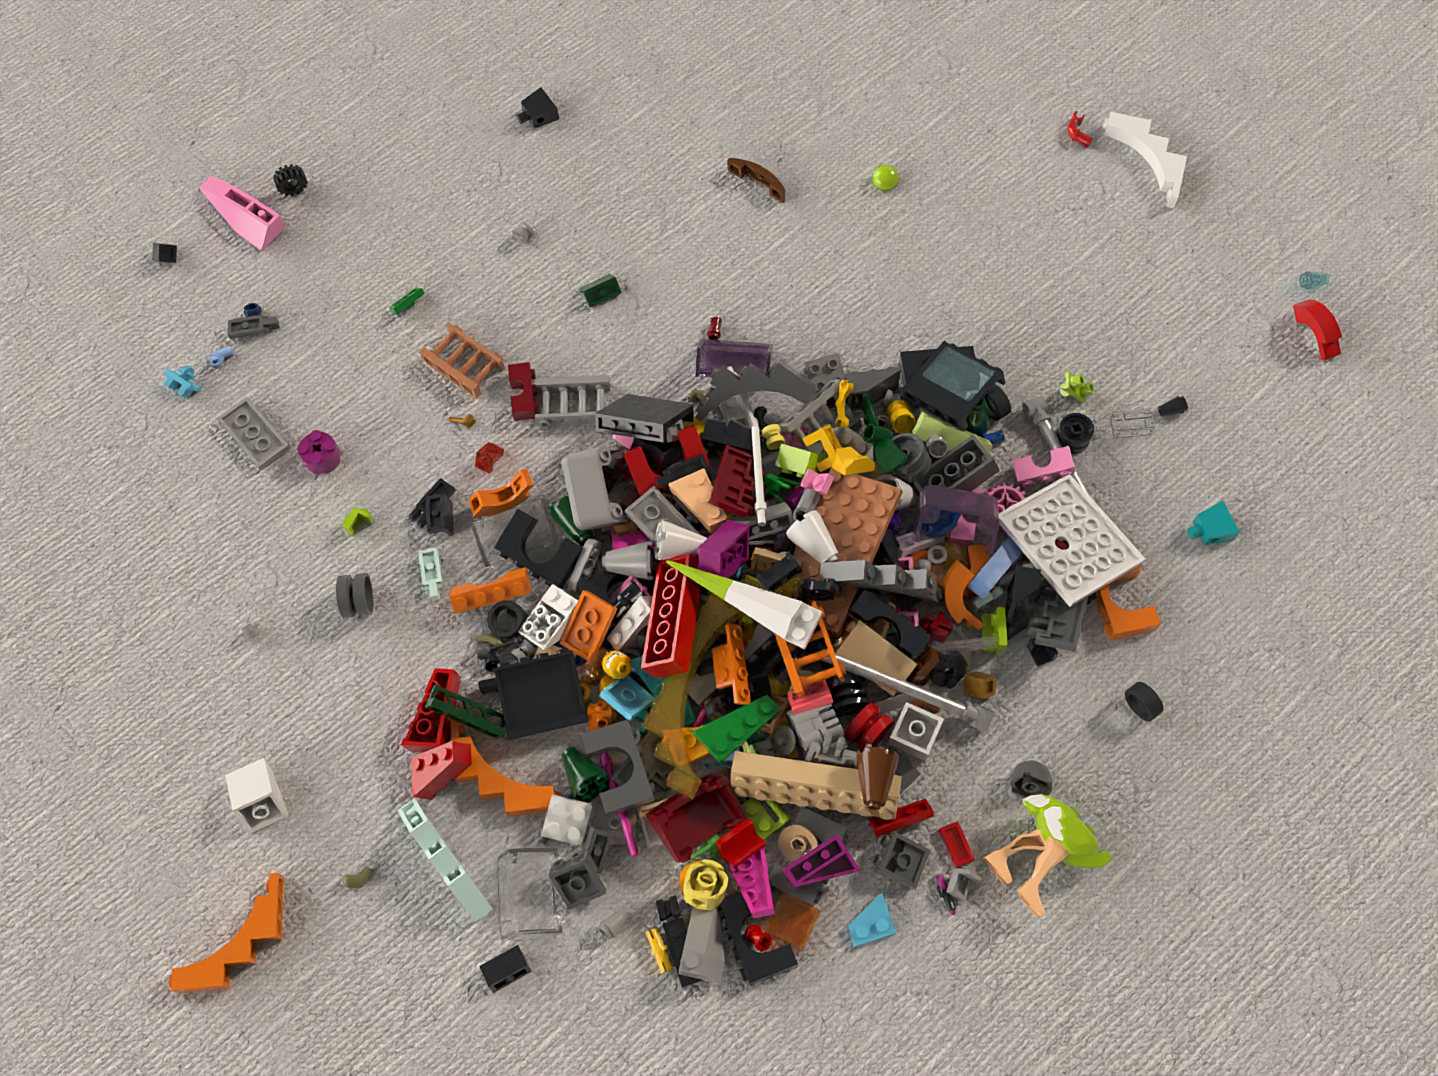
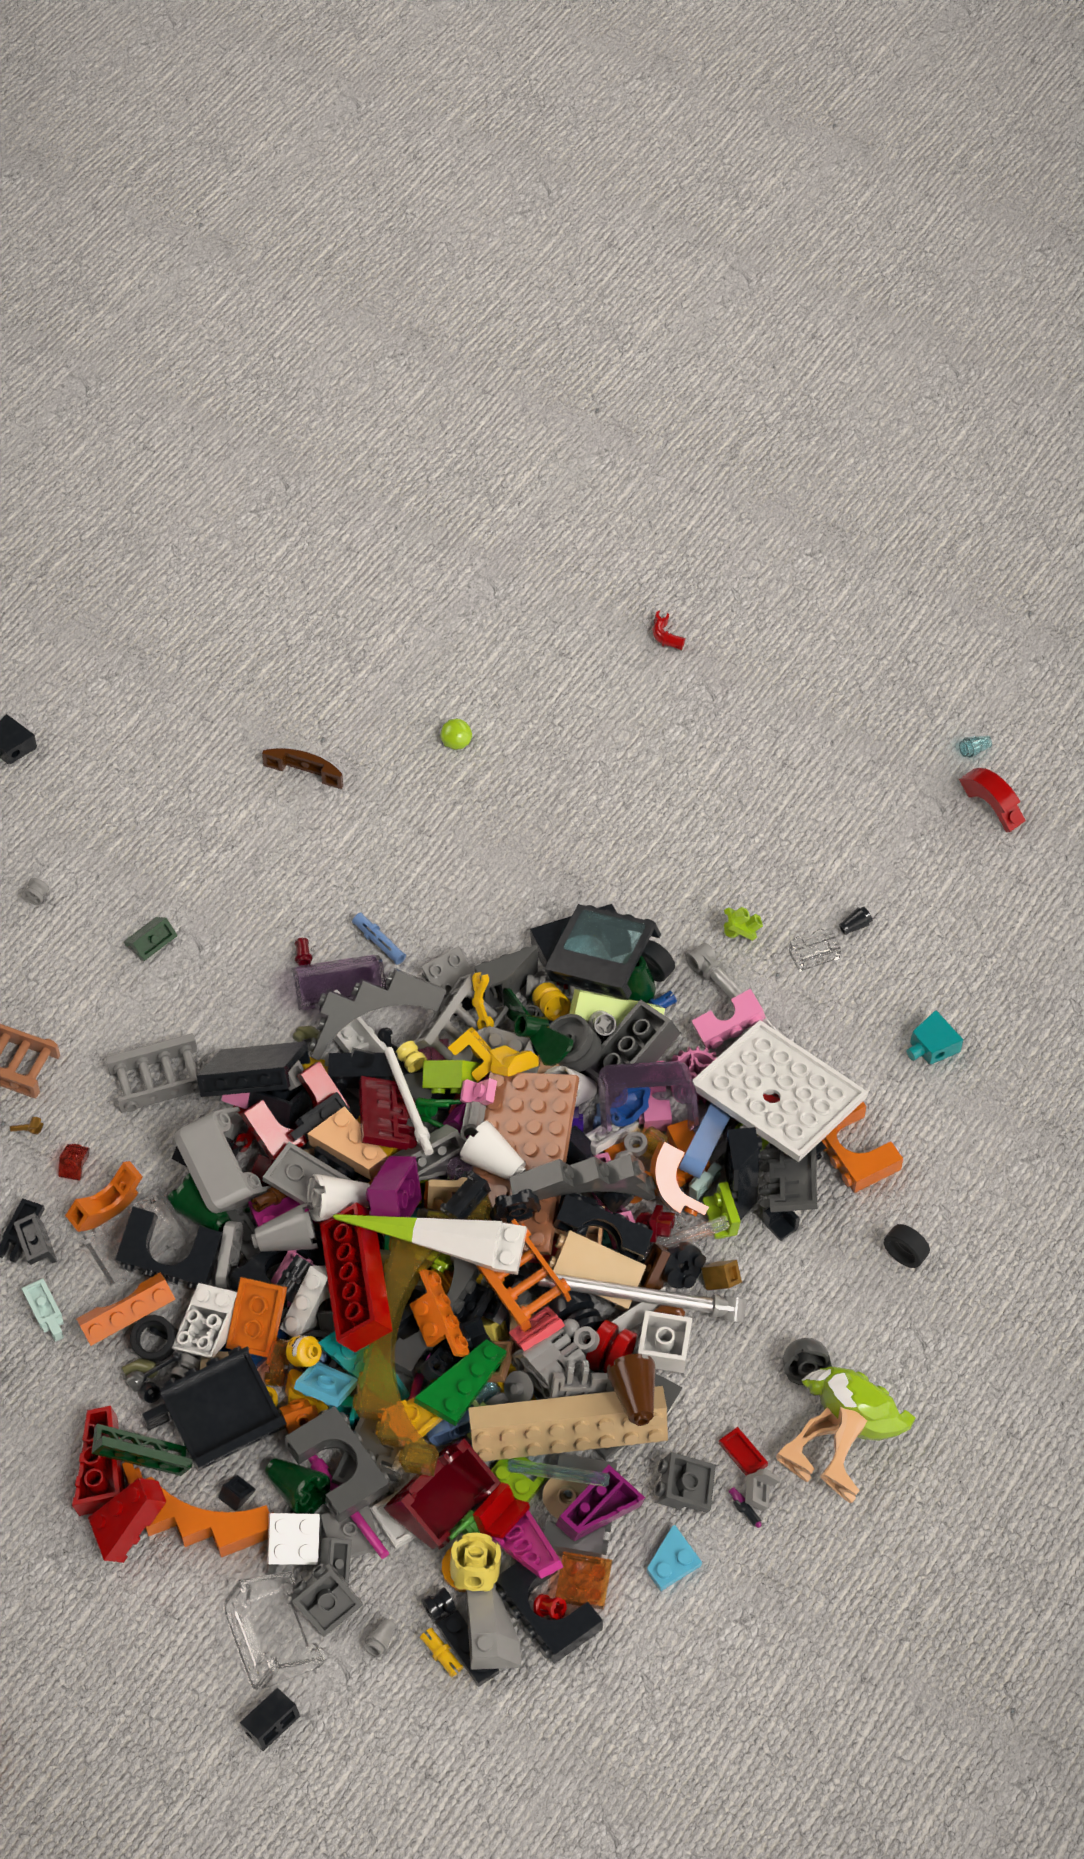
camera: 20 degrees left, 10 degrees down
olive arm [342,866,374,889] -> none
light aqua arch [397,798,492,922] -> none
dark red arch [508,362,539,421] -> none
red plate [868,798,934,837] -> none
black wheel [1056,413,1094,454] -> none
white arch [1103,112,1187,208] -> none
none -> black slope [218,1475,256,1511]
none -> medium blue pin [352,913,406,965]
none -> clear light blue axle [507,1459,610,1487]
none -> light grey plate [562,1319,600,1353]

